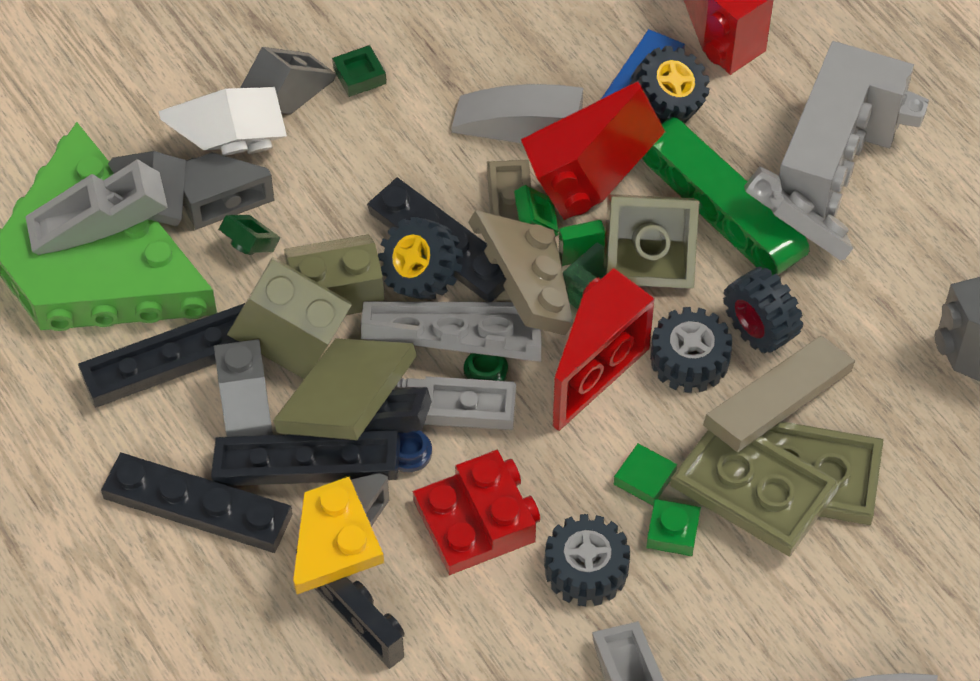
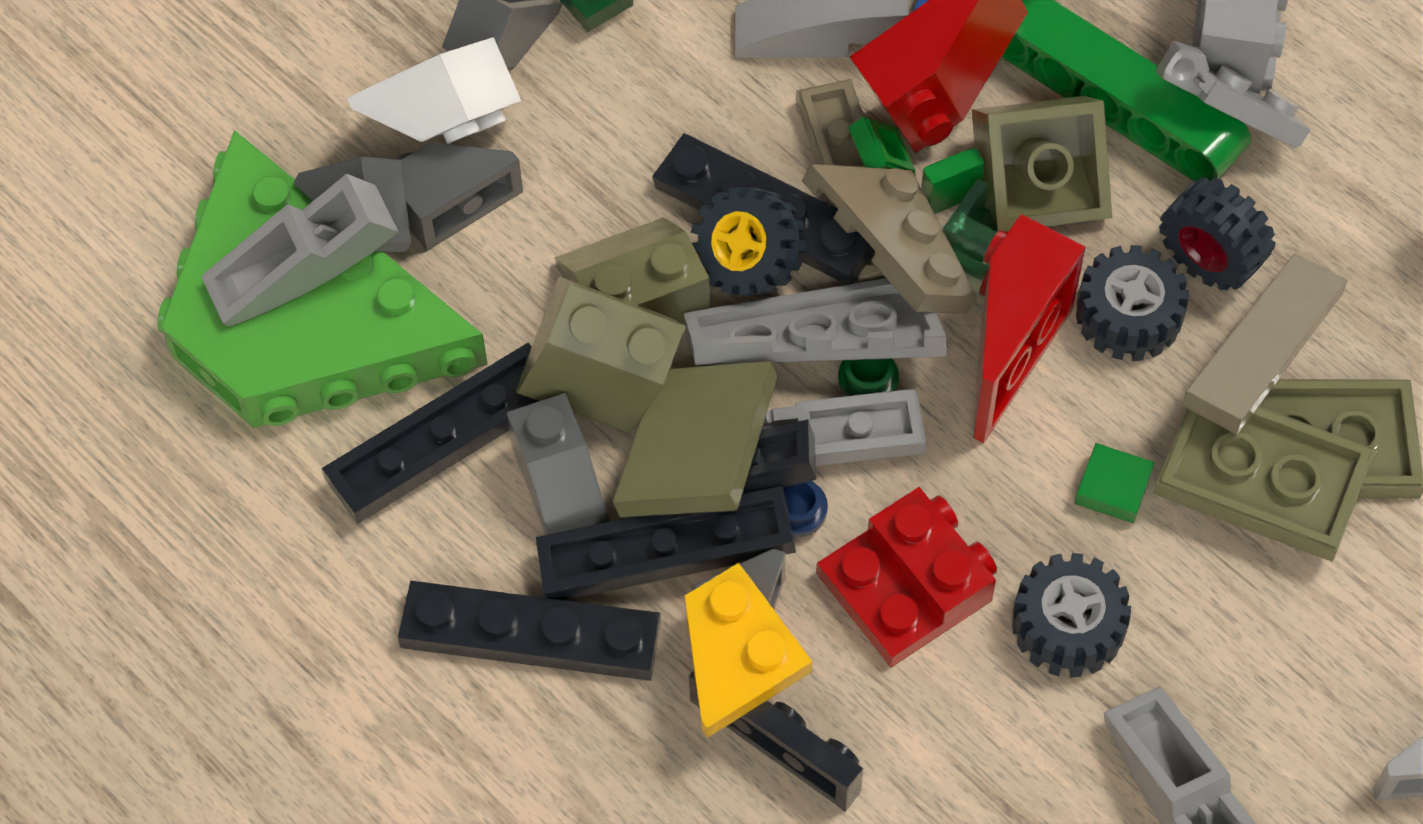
camera: 10 degrees left, 5 degrees up
dark green plate [218,215,281,255] -> none
green plate [646,499,701,556] -> none

